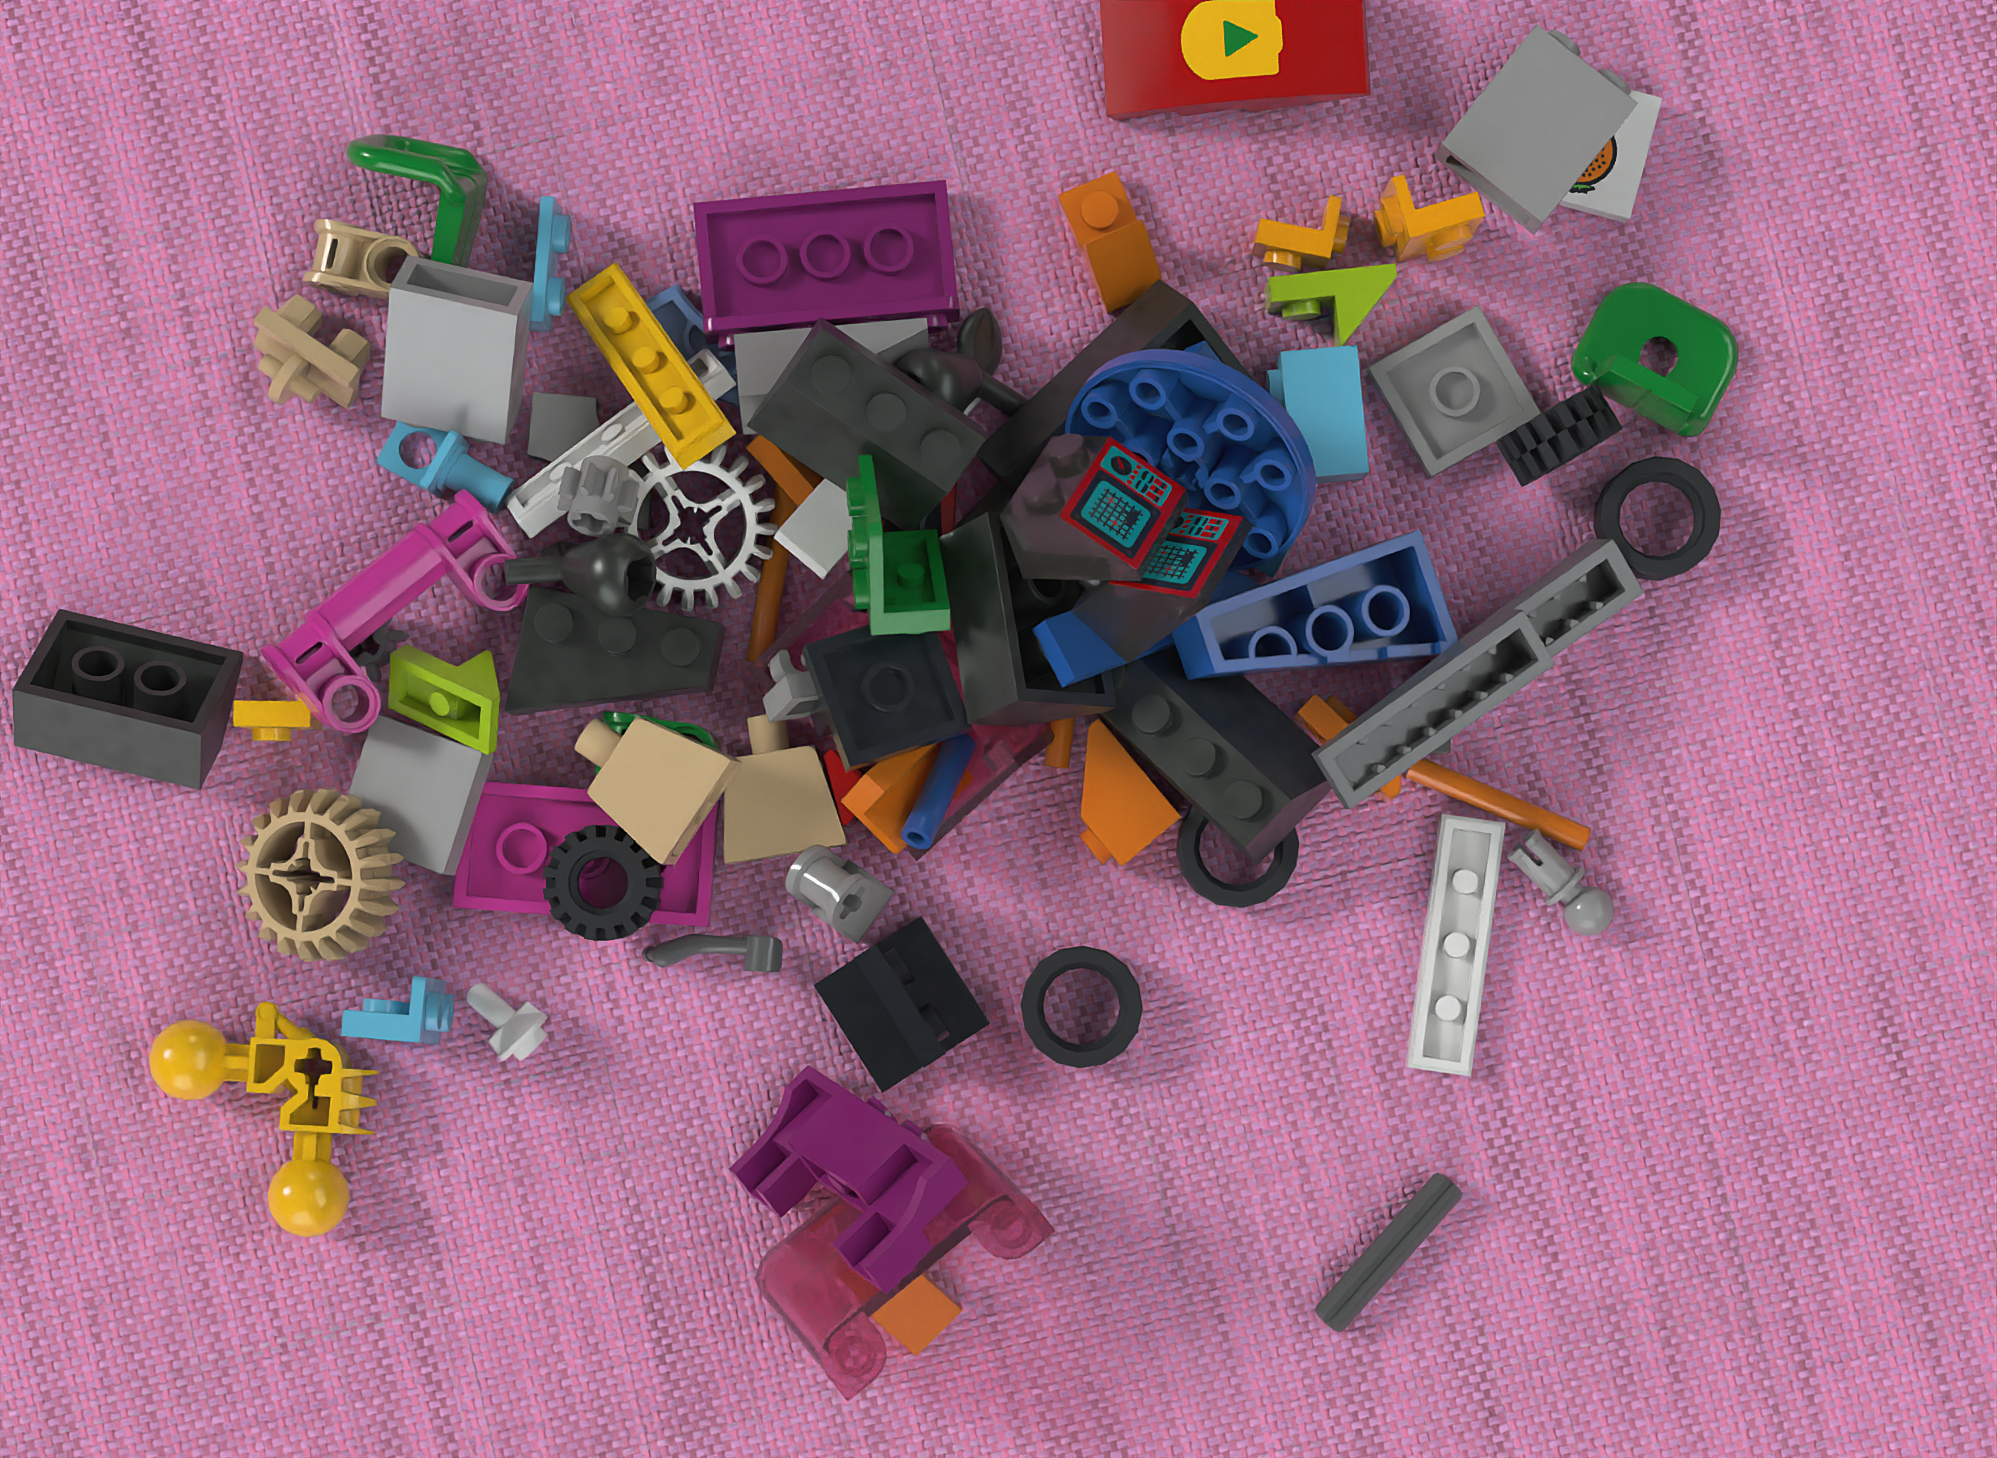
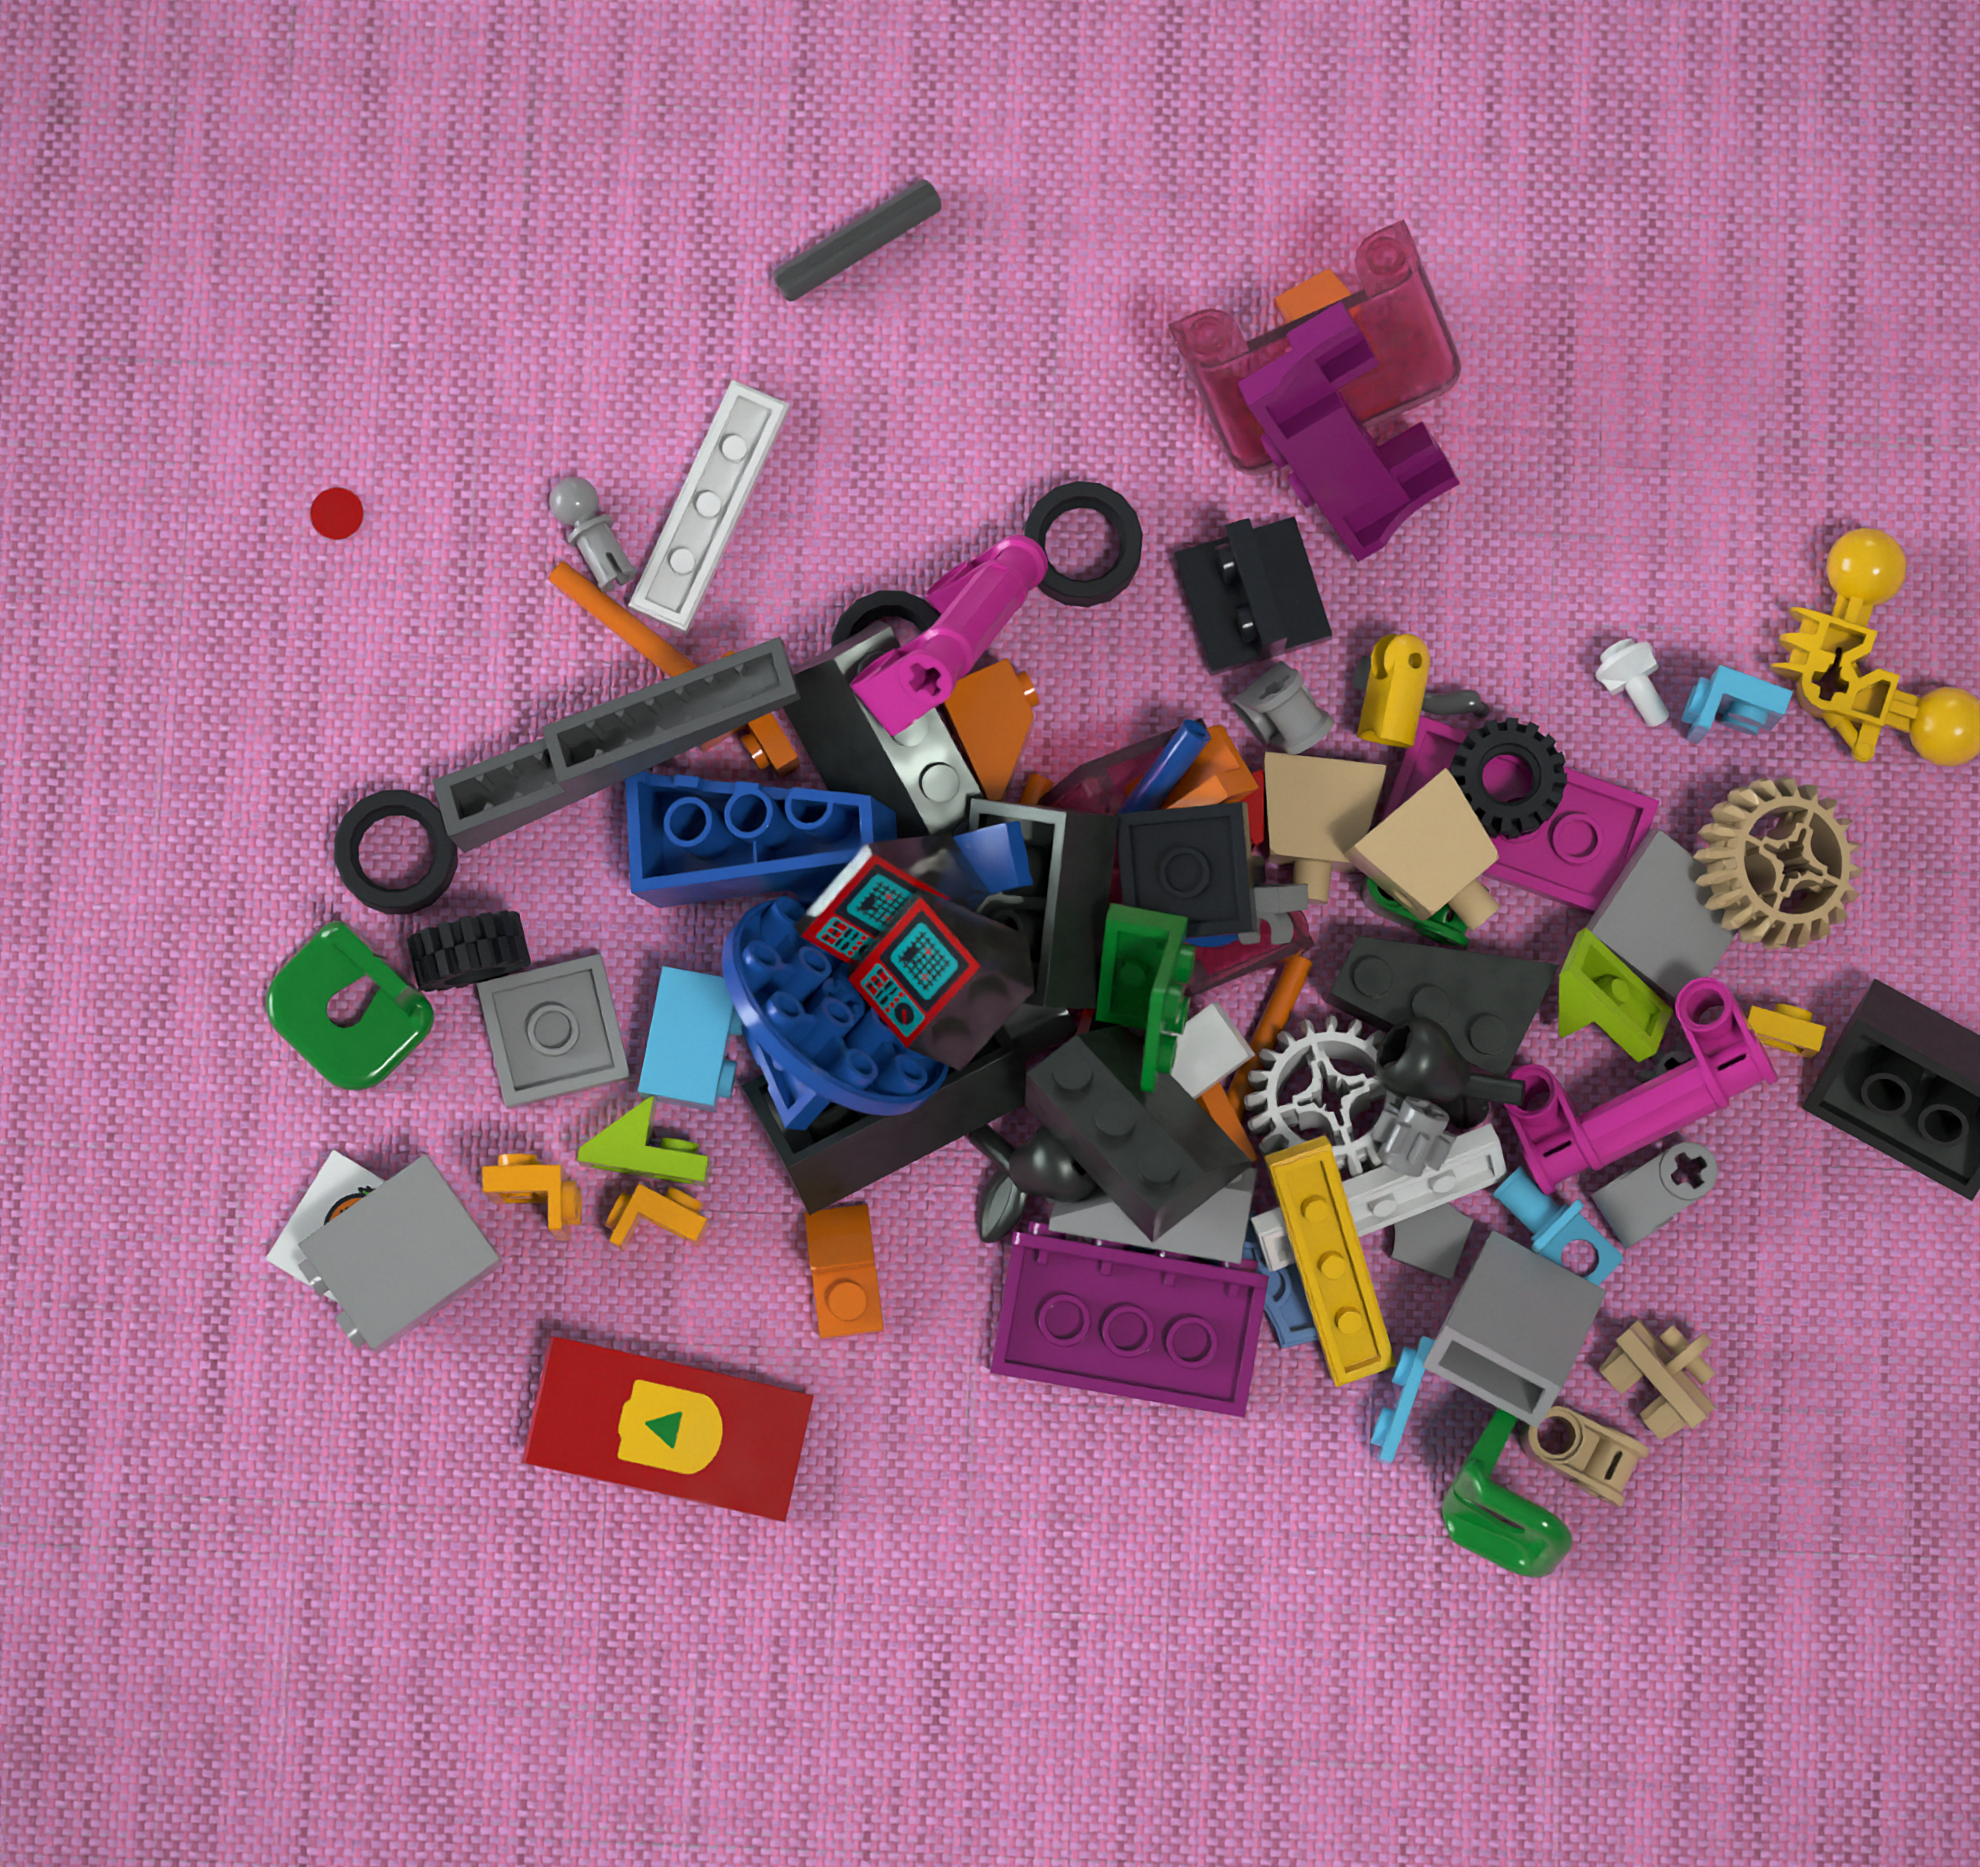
camera: 170 degrees left, 5 degrees down
none -> red sticker [310,487,364,540]
none -> dark pink piece [850,535,1048,736]
none -> yellow piece [1357,634,1430,748]
none -> light grey piece [1590,1142,1718,1249]

